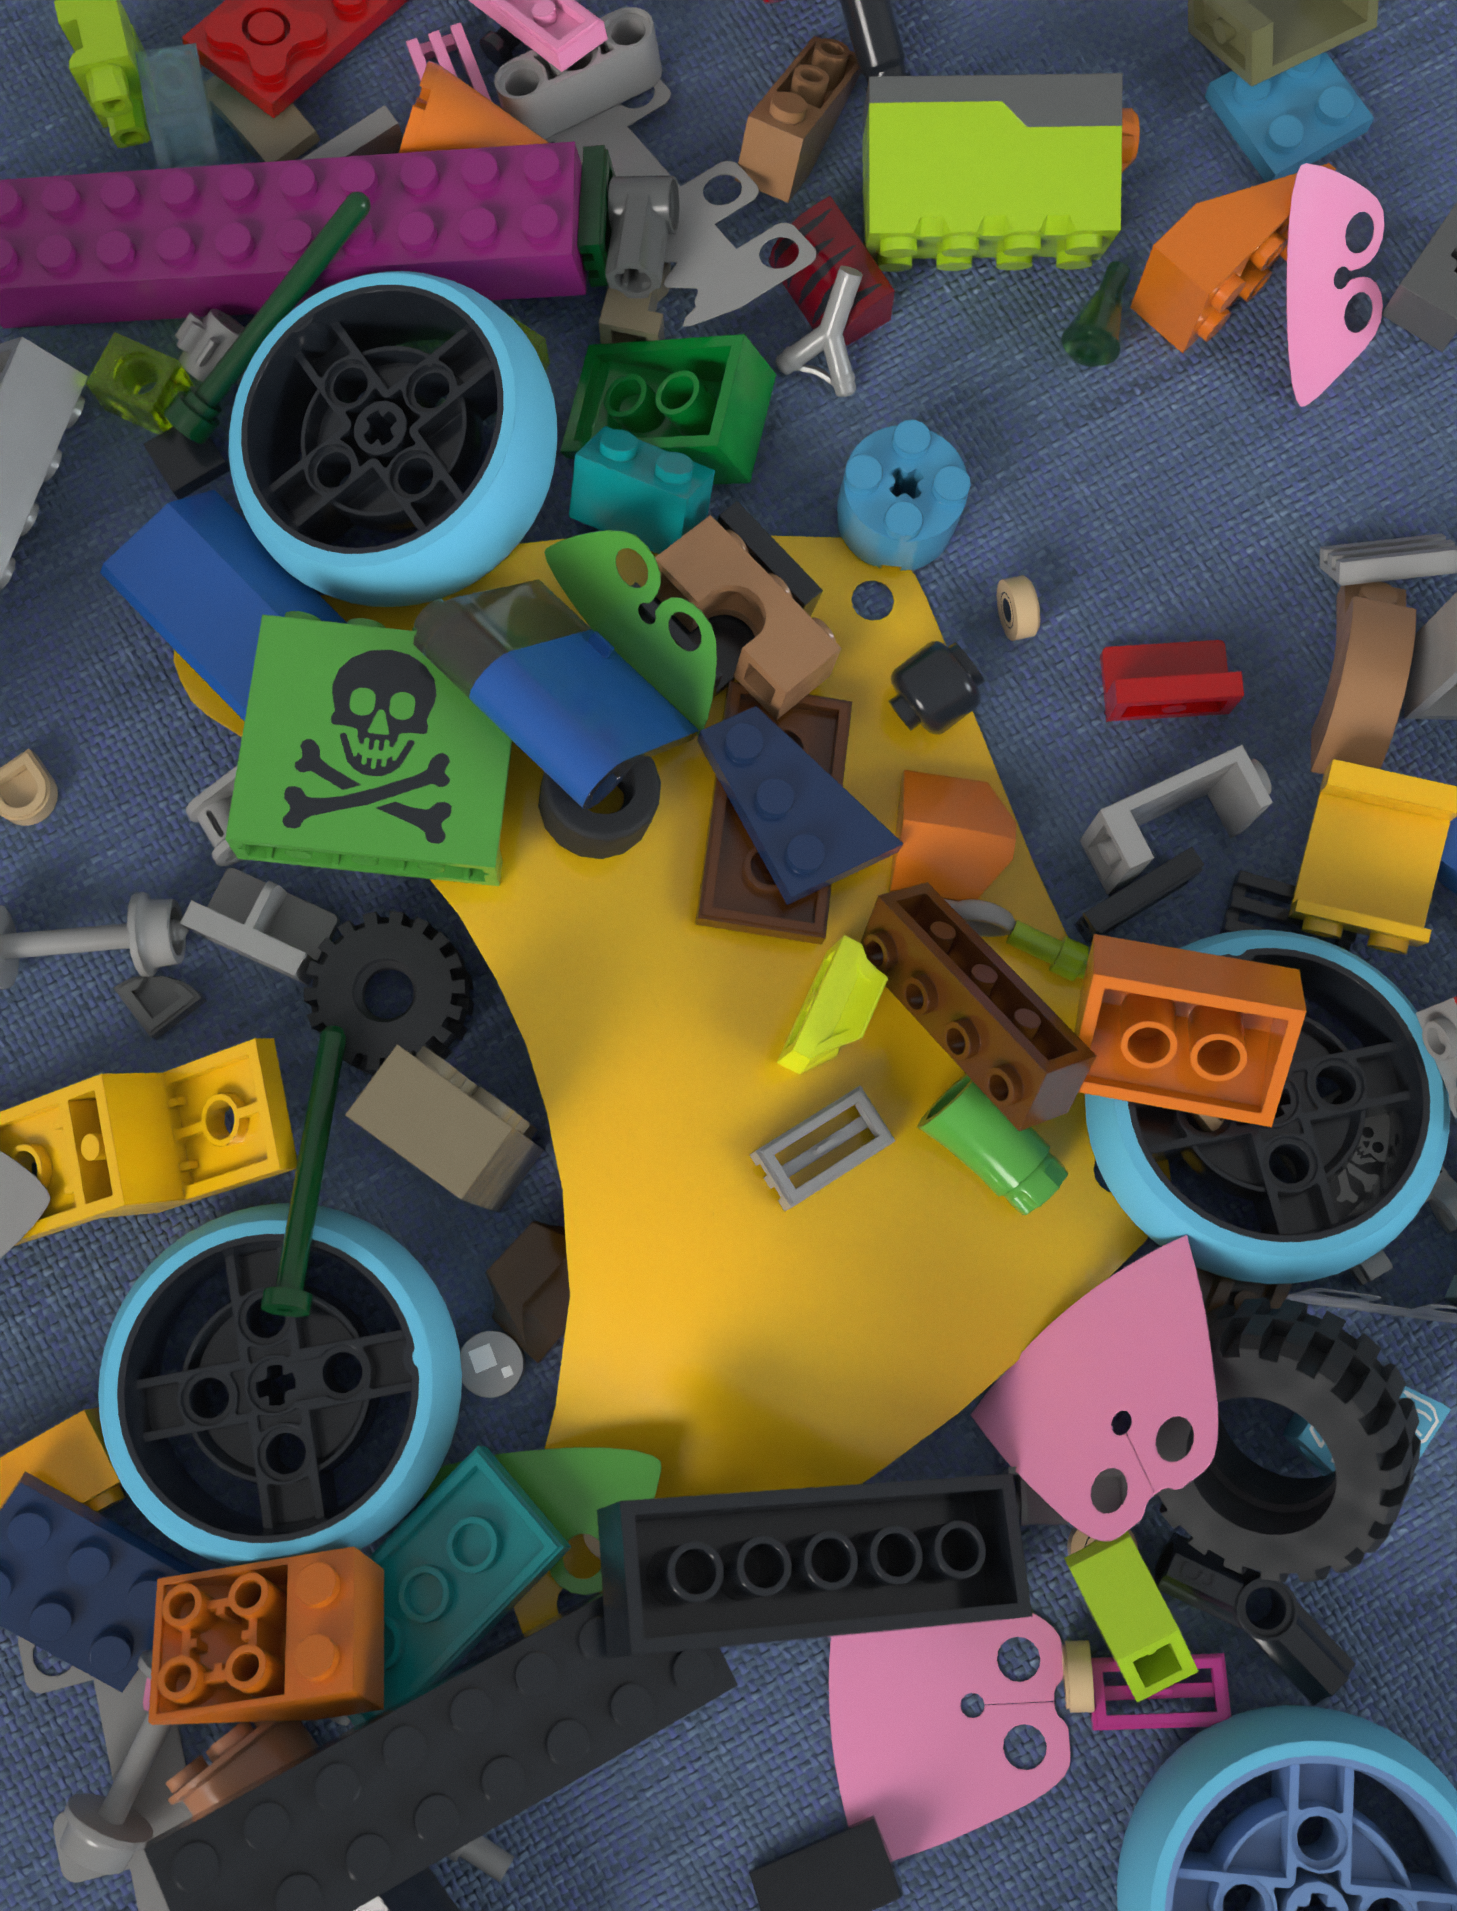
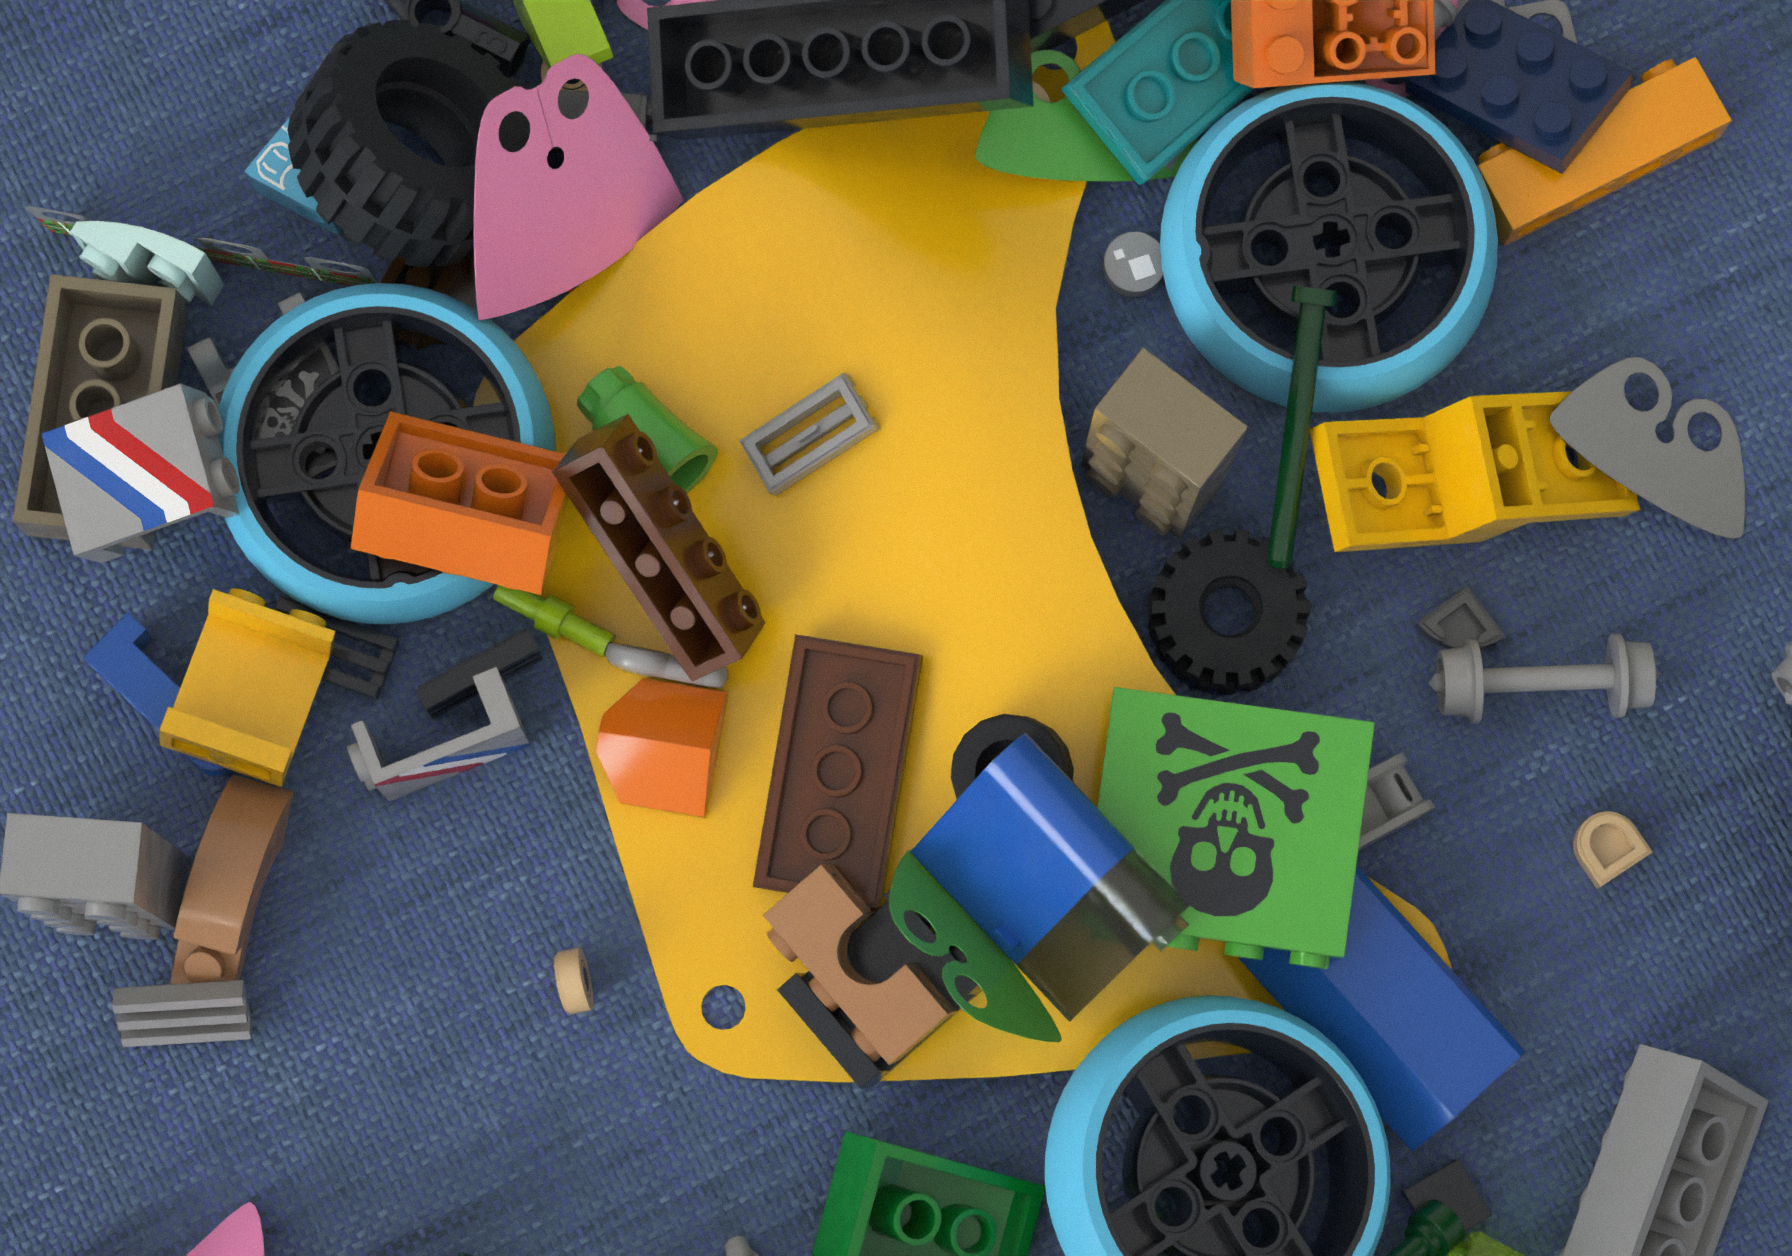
camera: 175 degrees right, 0 degrees up
light grey panel [180,868,340,986] -> none
dark brown slope [485,1220,570,1363] -> none
teal brick [569,426,715,554] -> none
dark blue wing [697,706,903,905] -> none
neon yellow slope [777,935,888,1074] -> none
dark azure brick [837,420,971,570] -> none
black head [888,641,985,734] -> none
red panel [1100,640,1244,722] -> none

